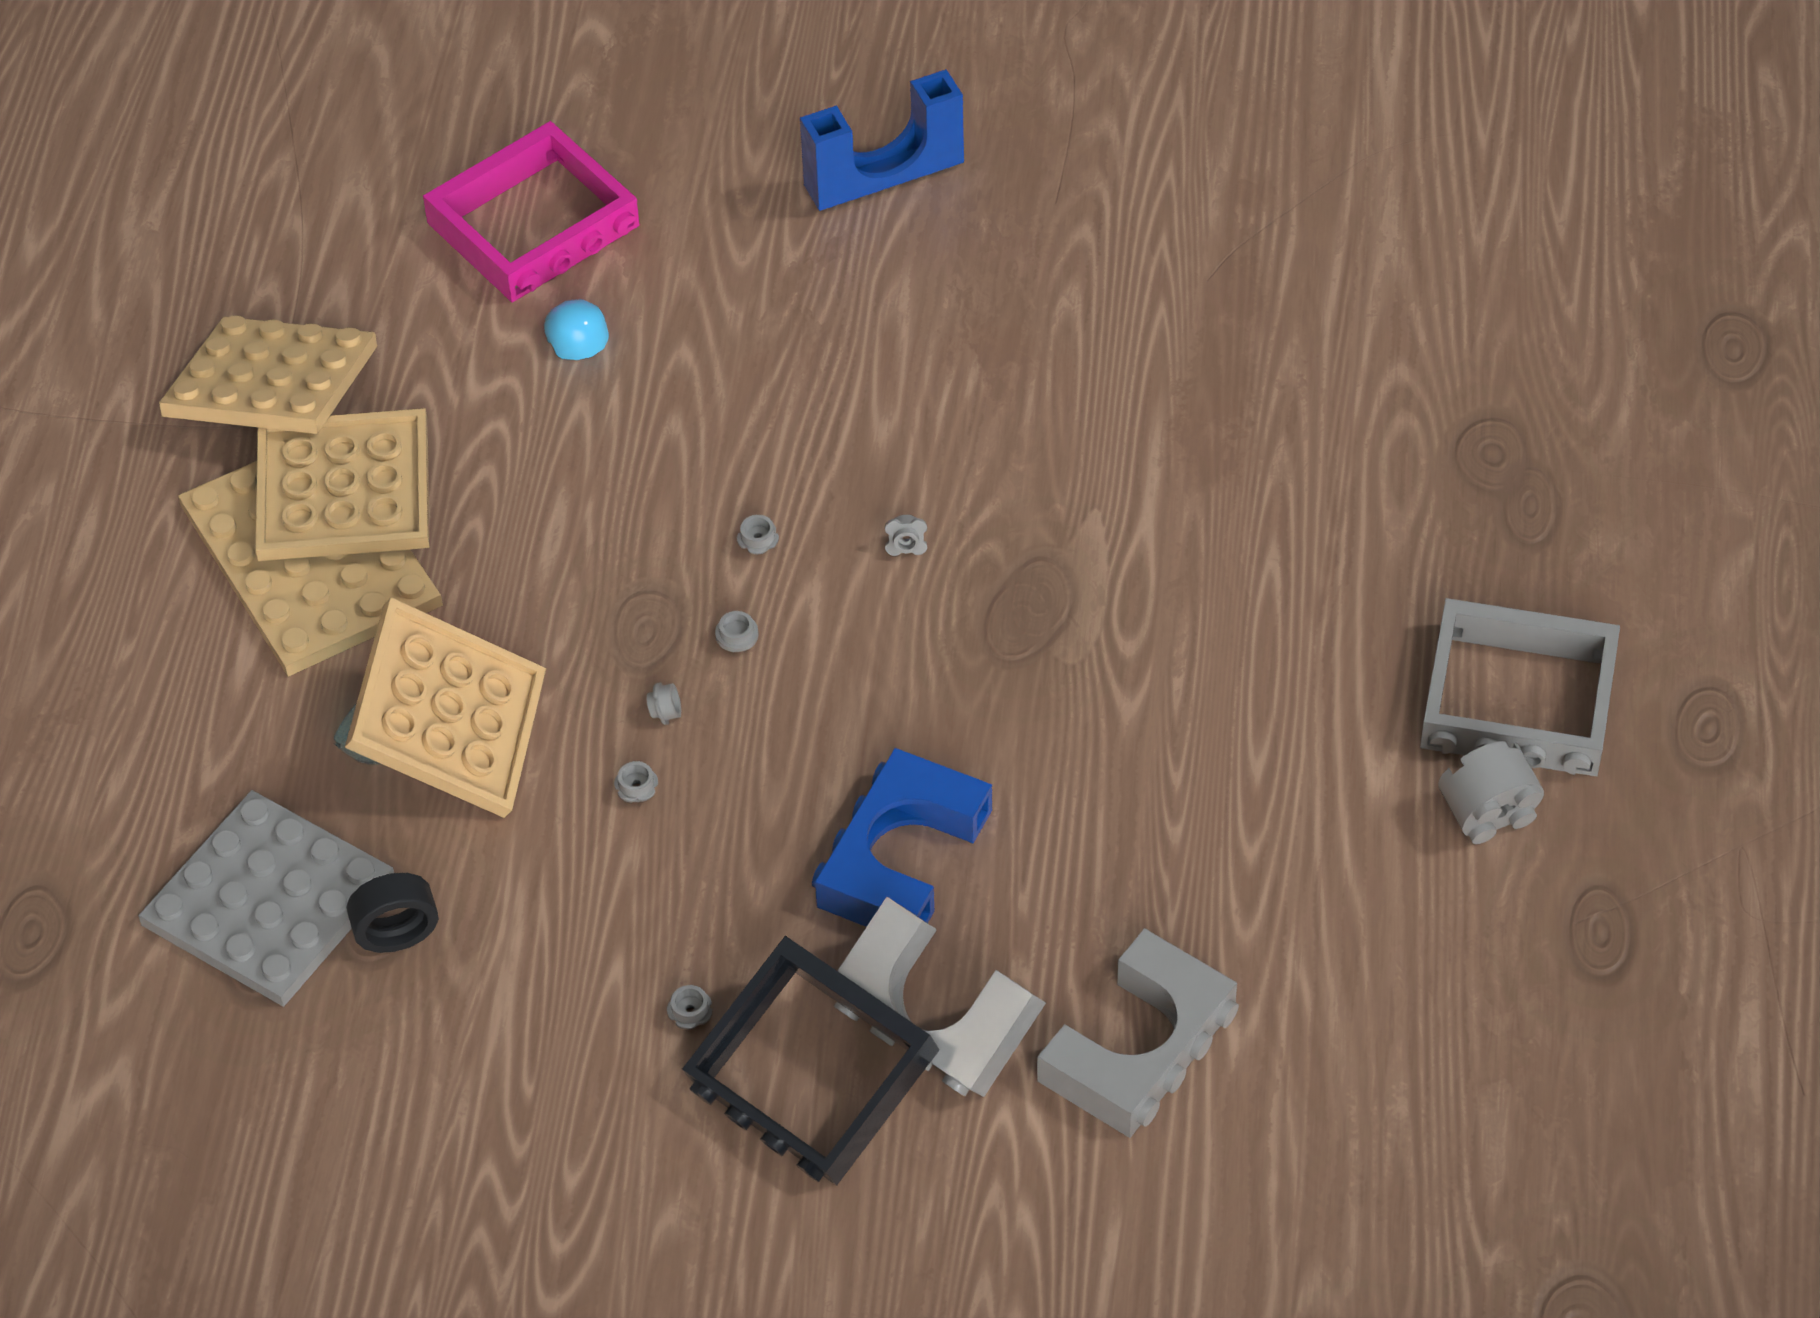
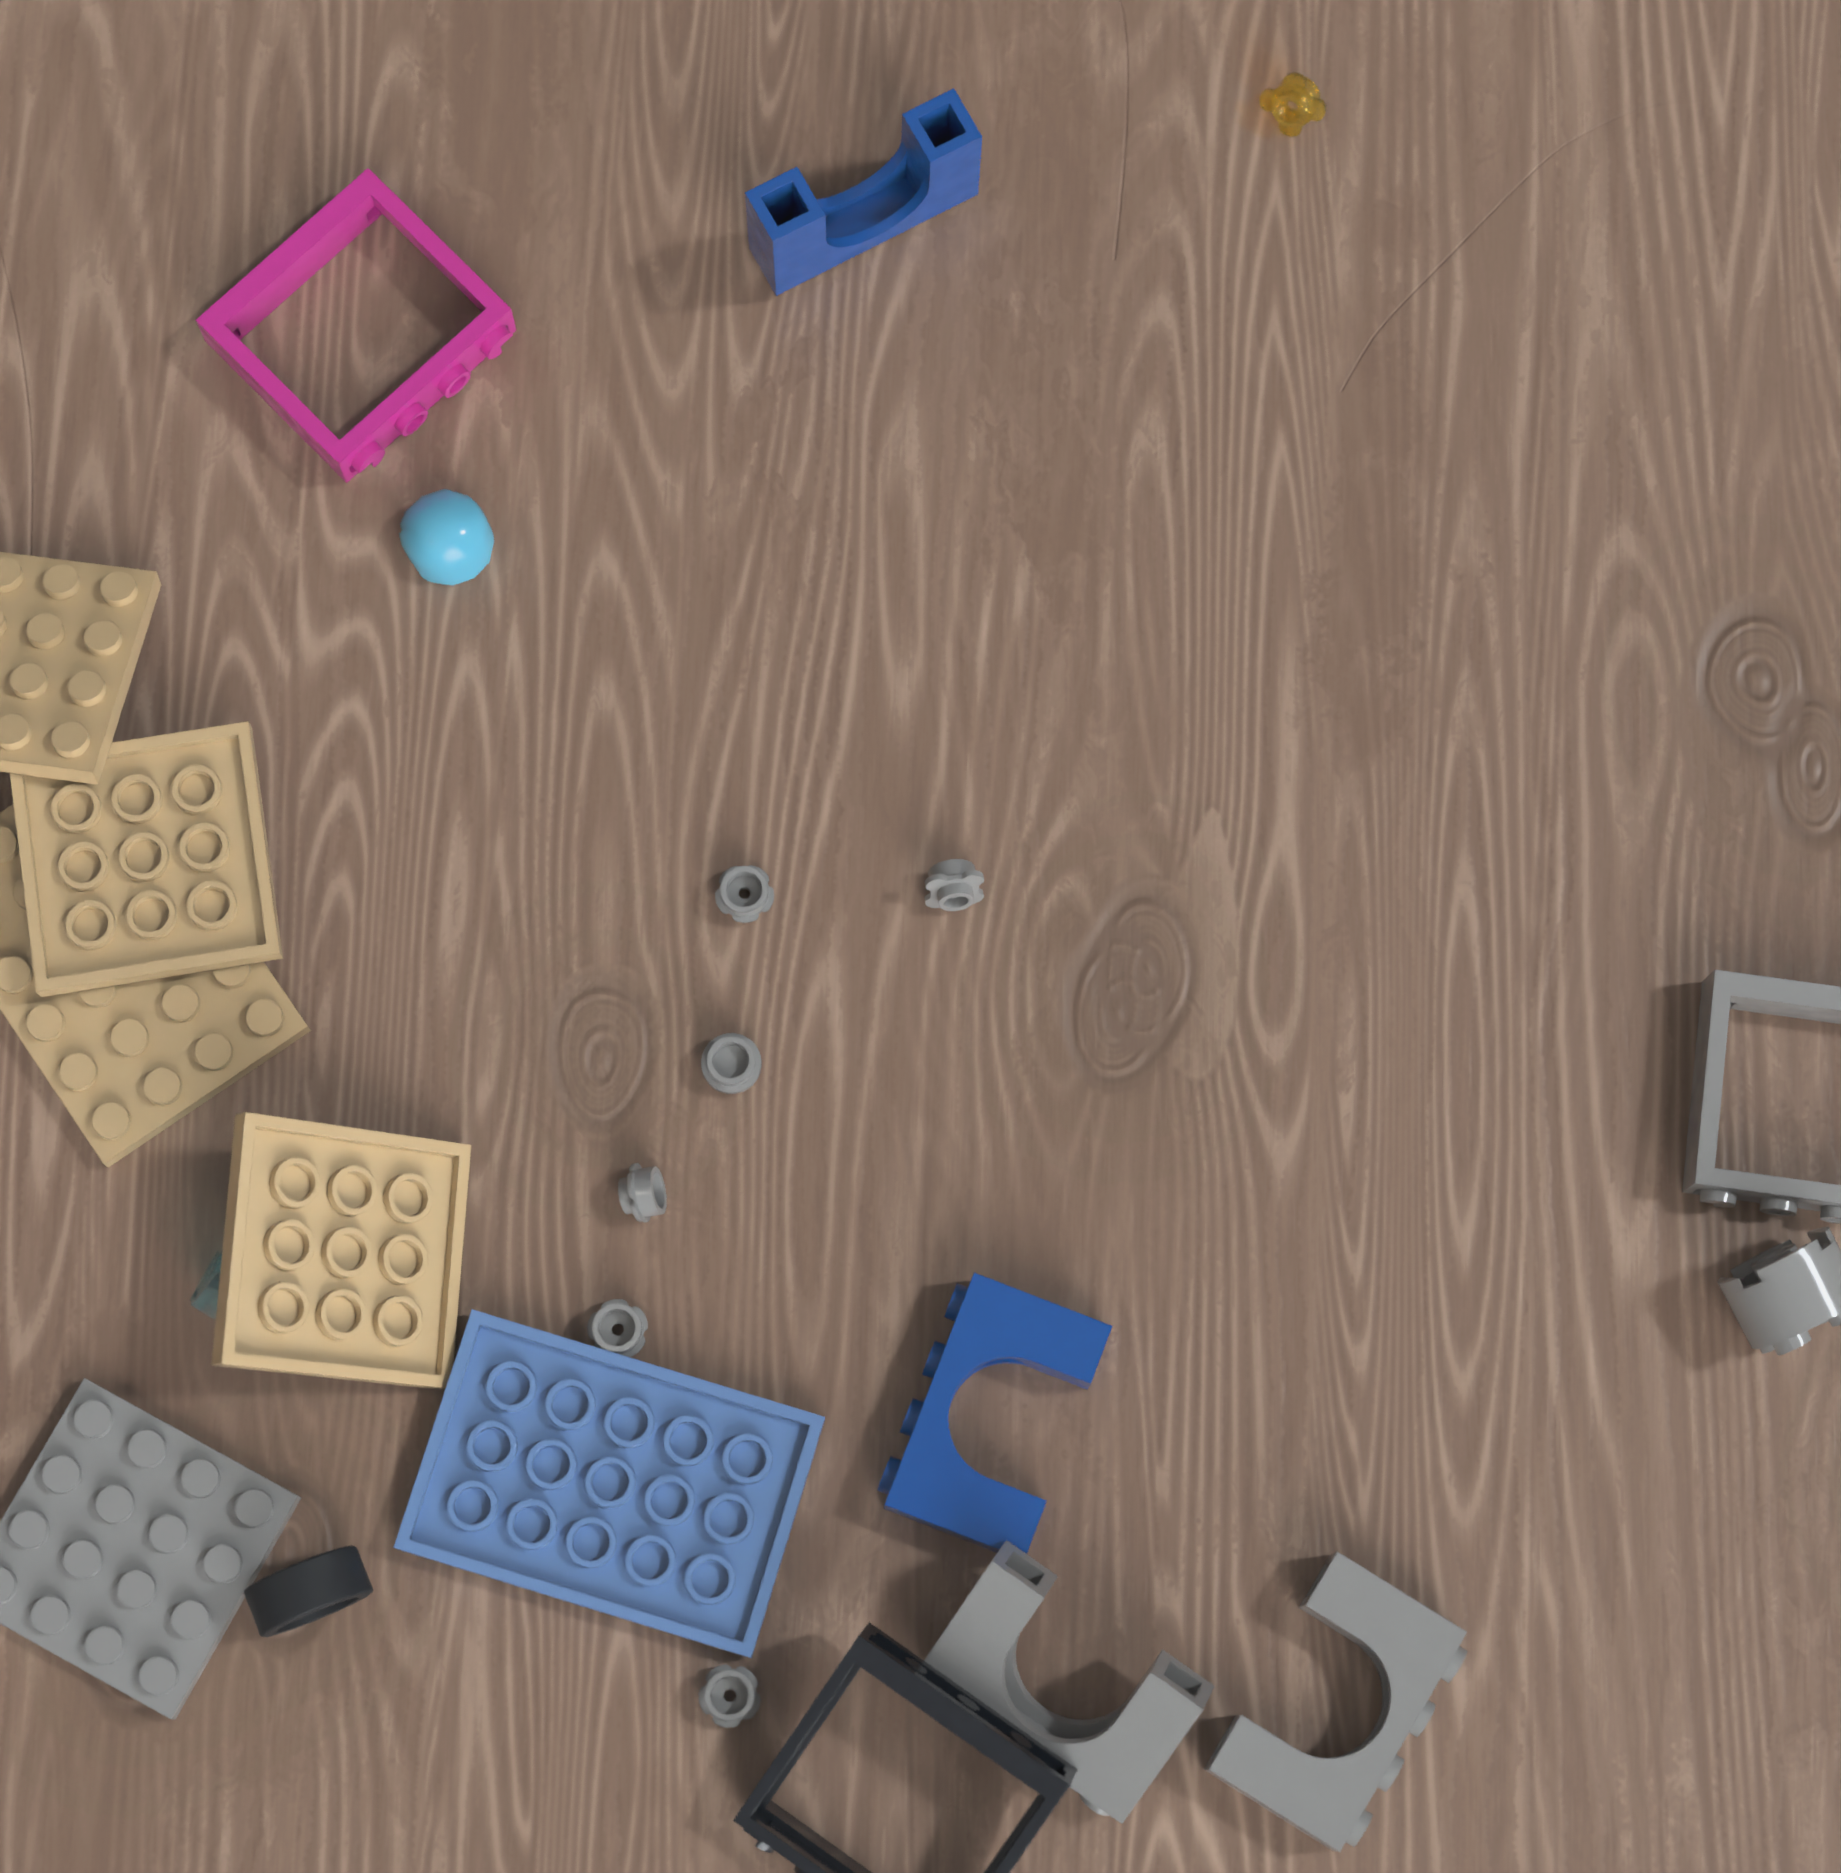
camera: 10 degrees left, 25 degrees up
none -> medium blue plate [393,1309,825,1659]
none -> clear yellow plate [1259,72,1327,137]

